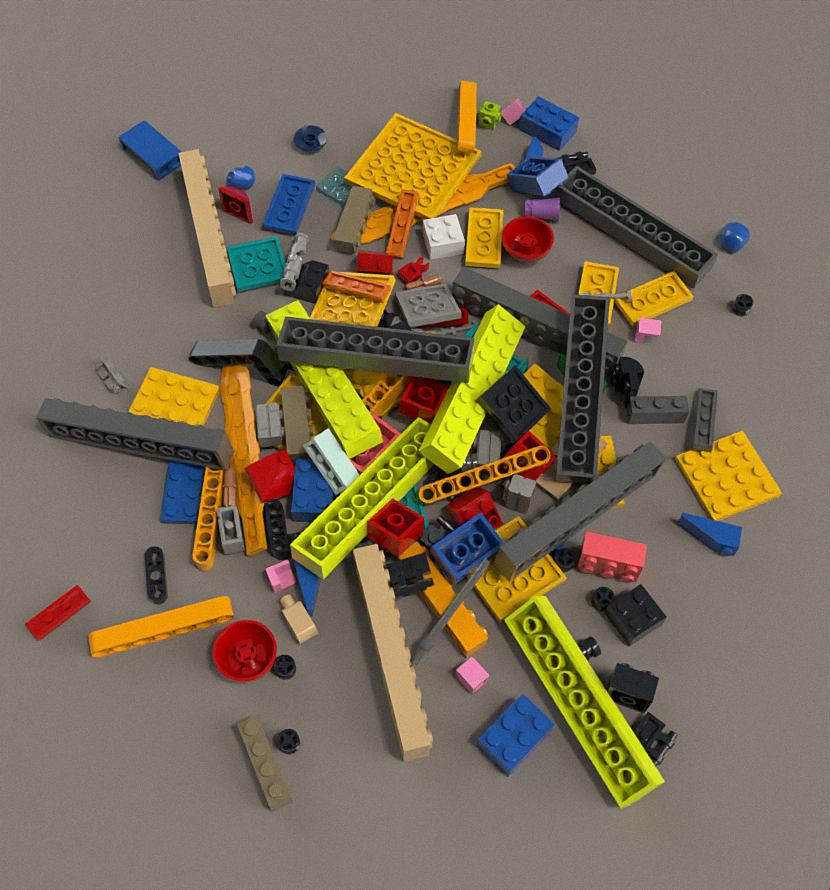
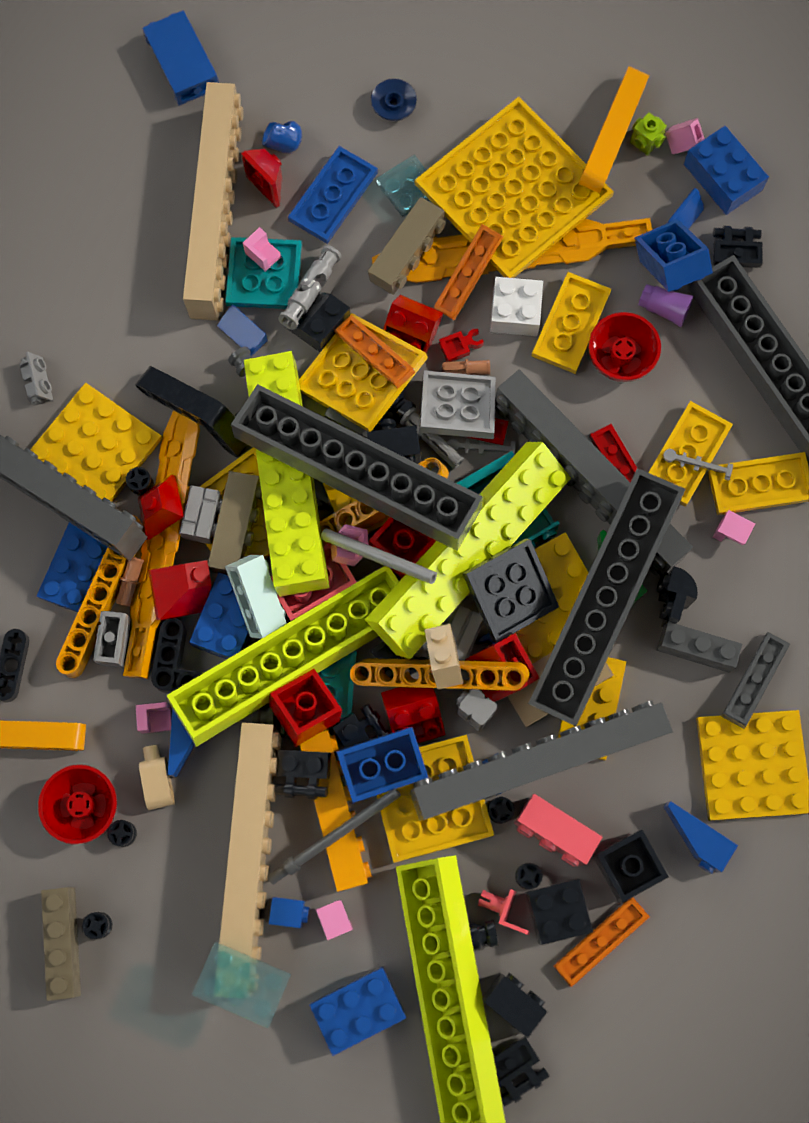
camera: 20 degrees right, 15 degrees up
none -> black wheel [126,467,154,496]
none -> red slope [138,474,184,540]
none -> clear light blue plate [192,942,291,1028]
none -> blue slope [217,304,268,357]
none -> bright pink panel [243,227,281,272]
none -> blue brick [269,897,309,928]
none -> light grey piece [321,528,437,584]
none -> bright pink panel [331,524,369,566]
none -> tan brick [425,624,463,689]
none -> coral bracket [478,889,530,935]
none -> orange tile [553,897,650,987]
none -> black brick [592,829,669,903]

